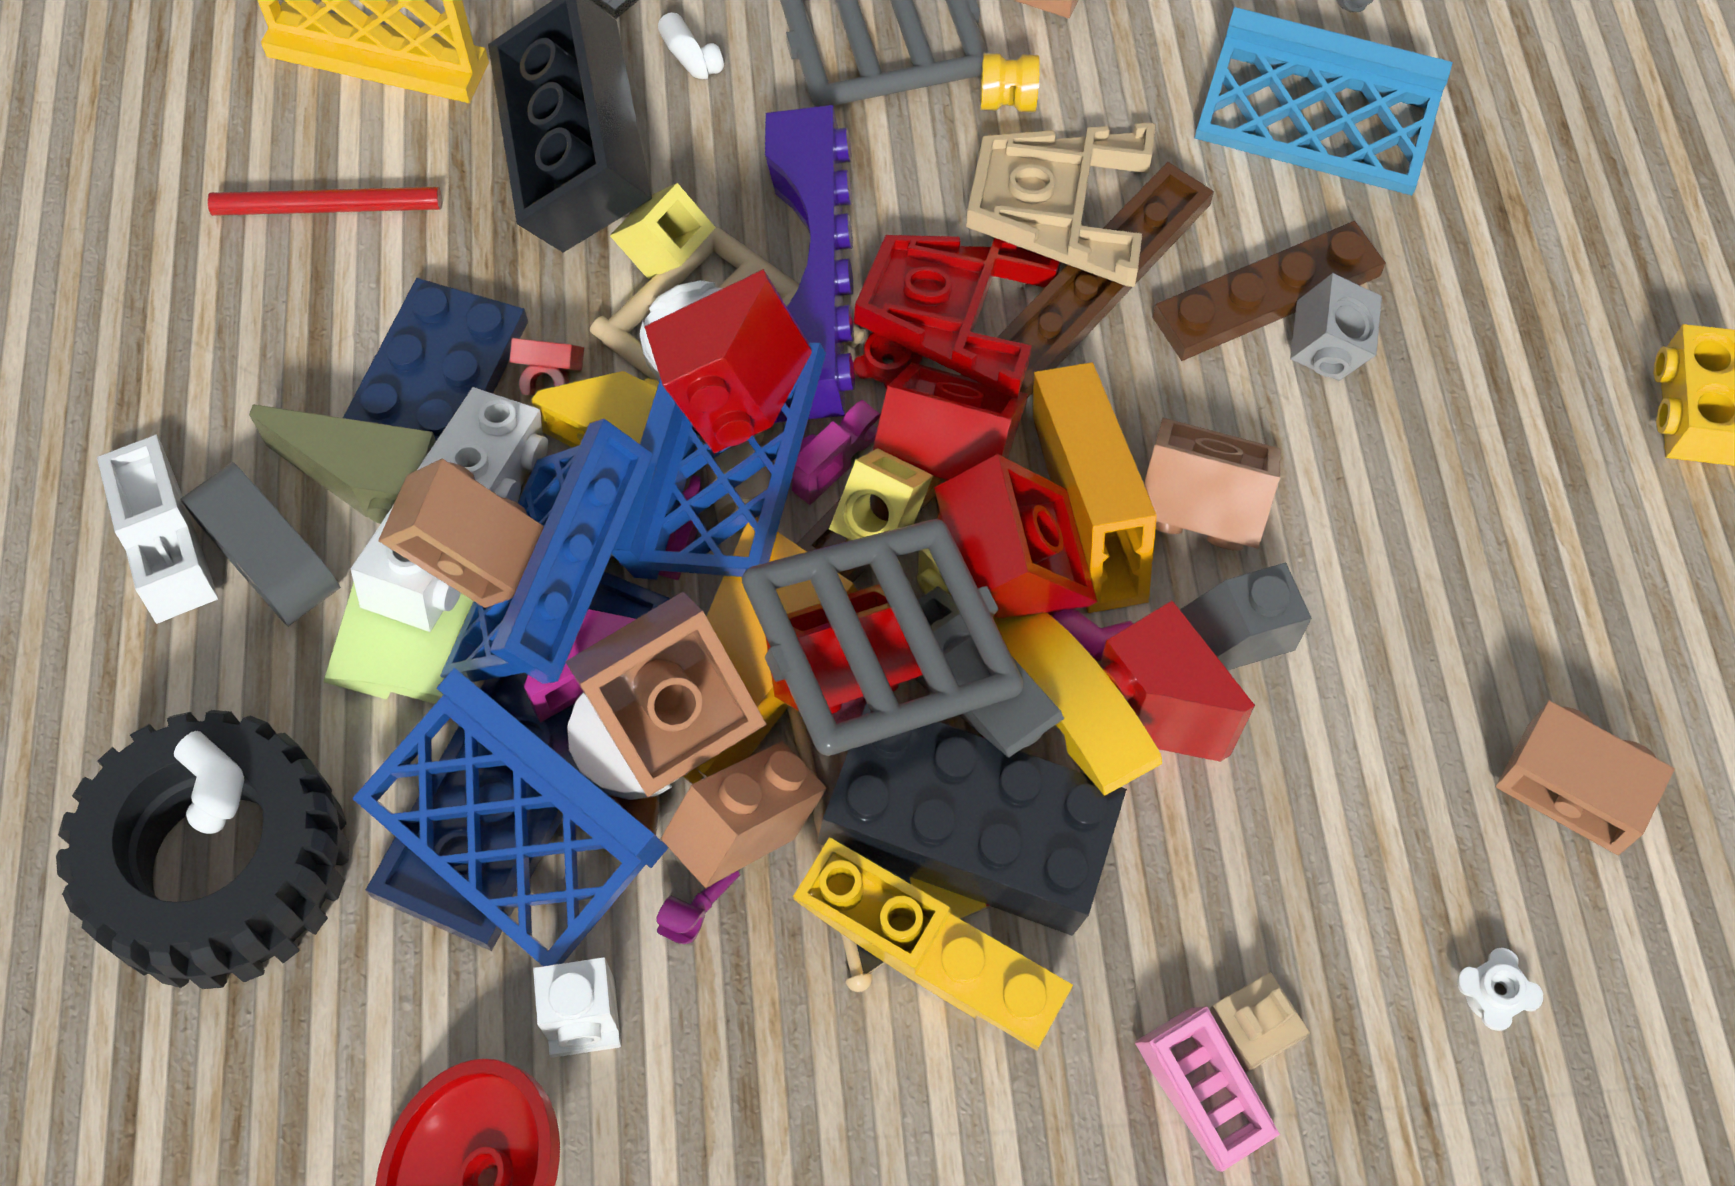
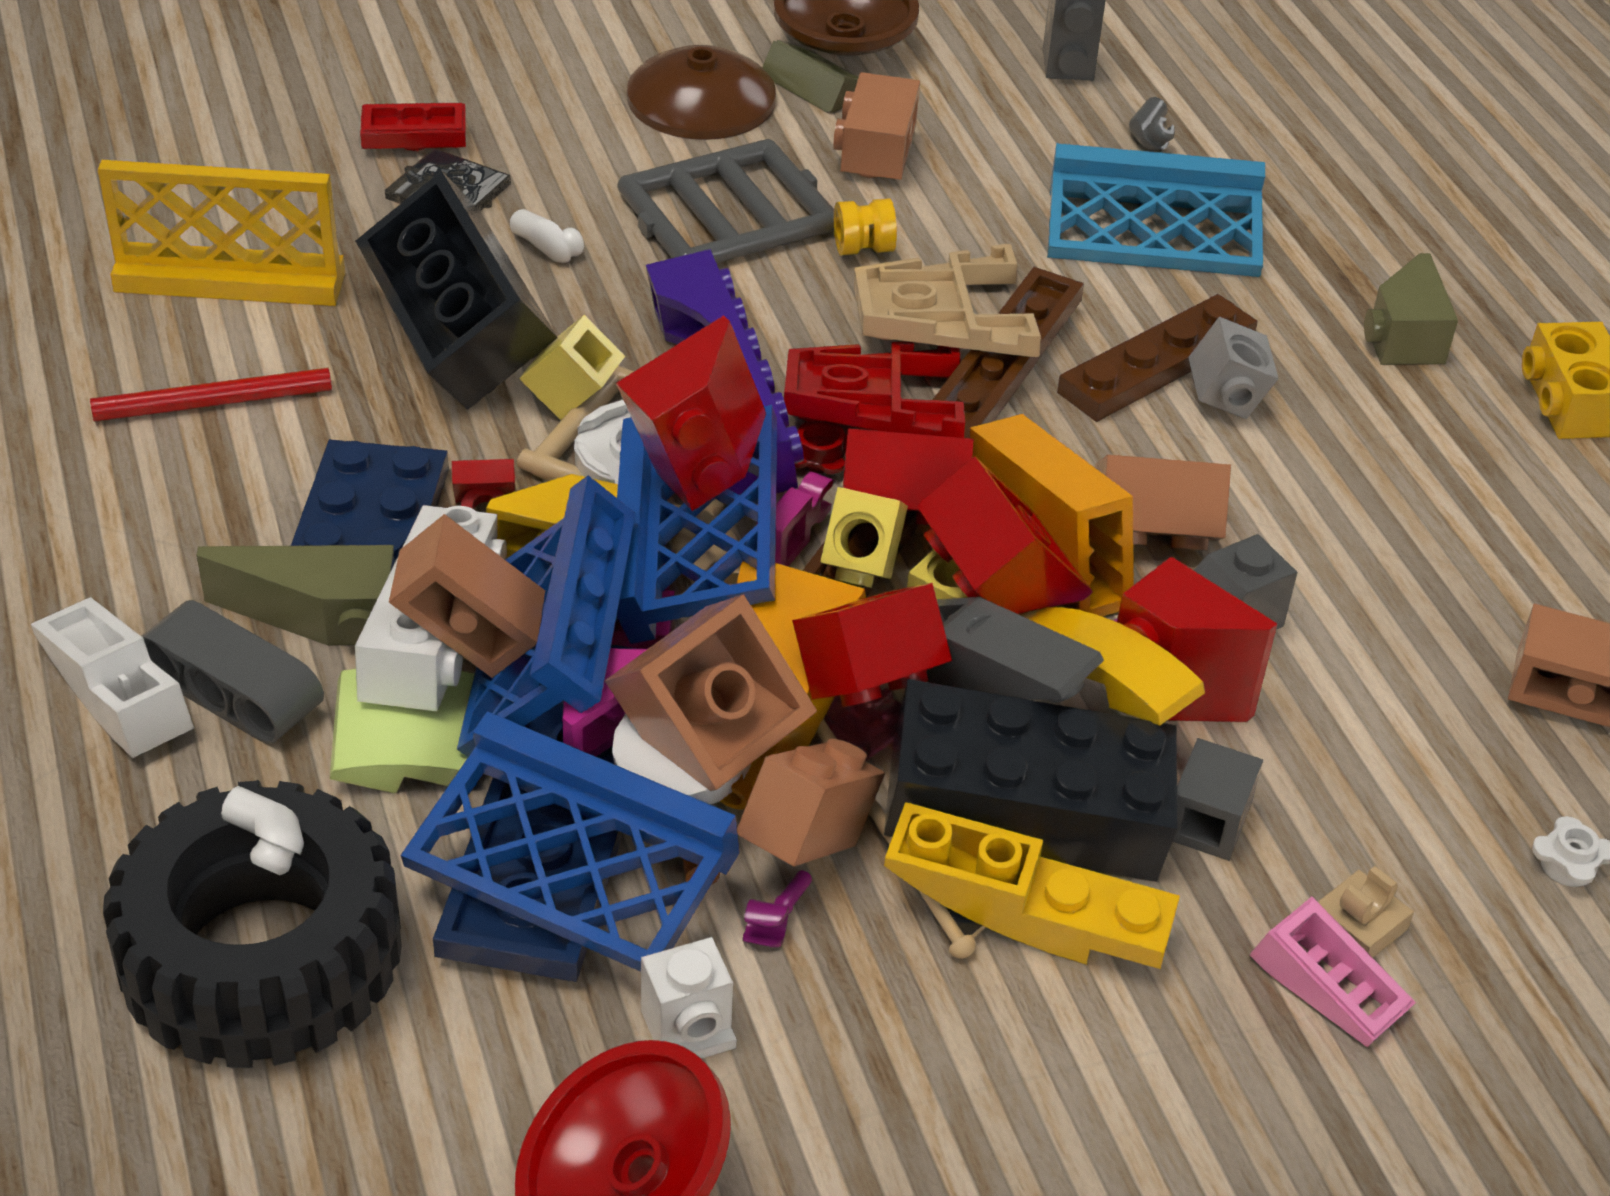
camera: 15 degrees left, 20 degrees down
dark grey bar [742,519,1024,756] -> none
none -> dark grey brick [1173,738,1264,861]
none -> olive slope [1364,253,1458,365]

